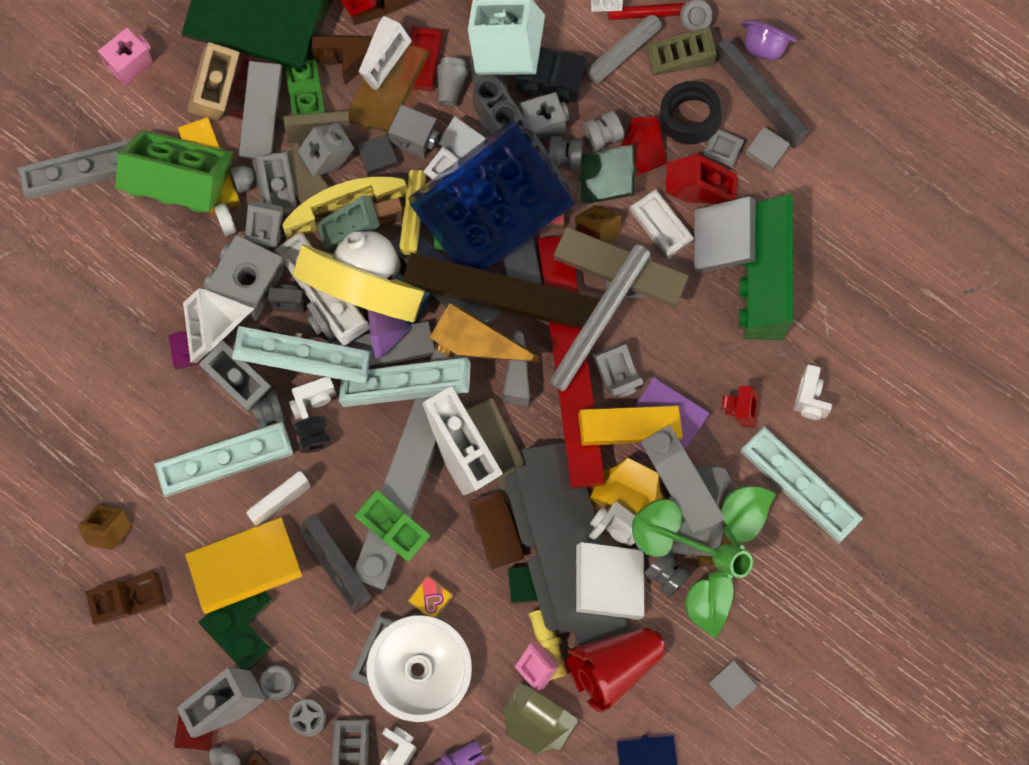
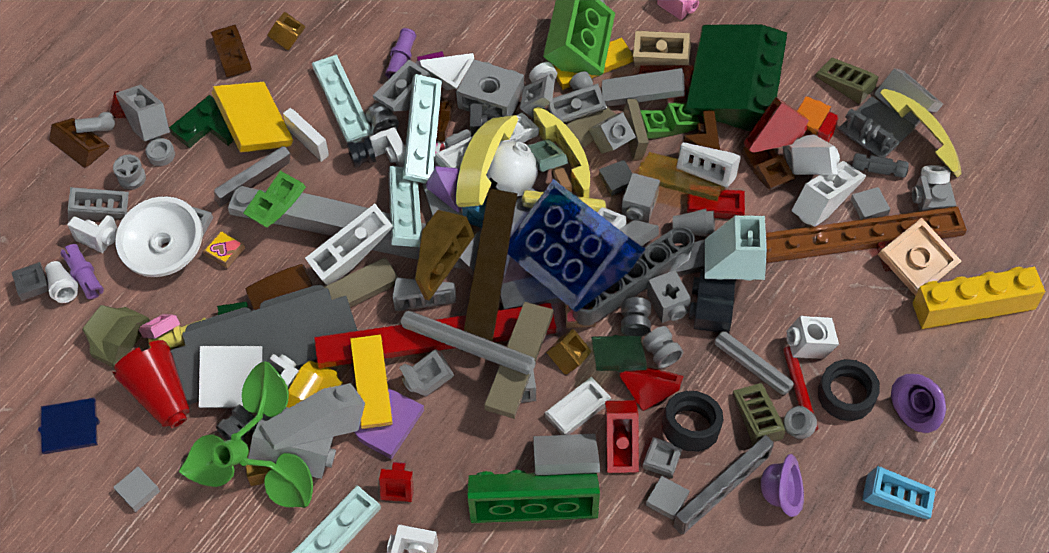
camera: 90 degrees right, 15 degrees down
none -> medium lavender pin [385,28,416,79]

